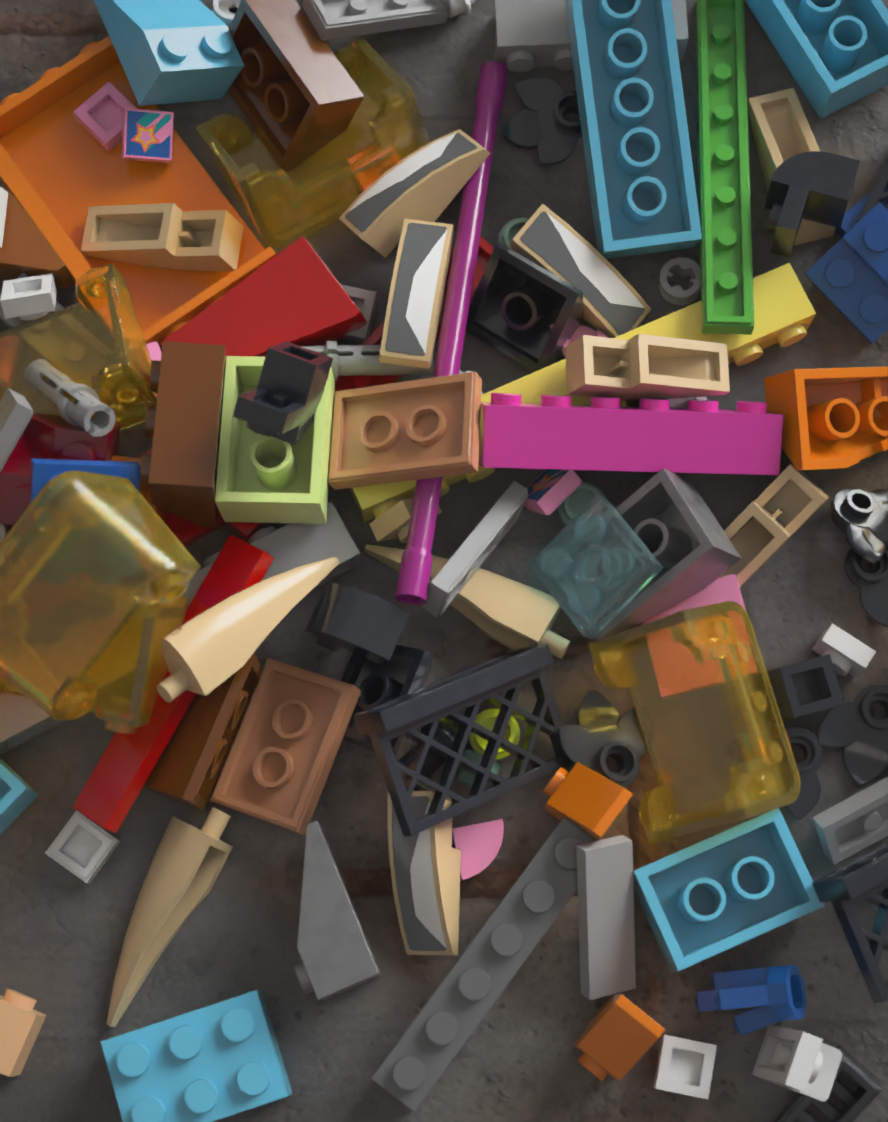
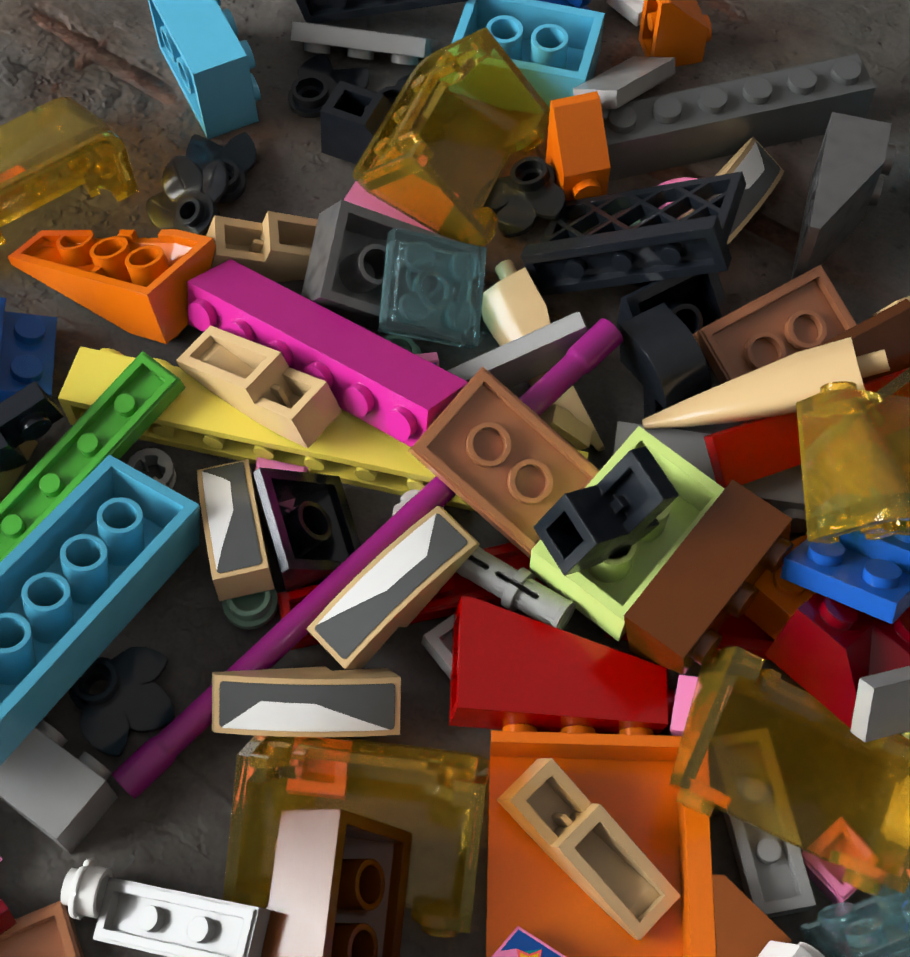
camera: 140 degrees left, 15 degrees down
white plate [0,273,57,320] -> none
light grey pin [25,359,116,437] -> none
white plate [812,623,876,677] -> none

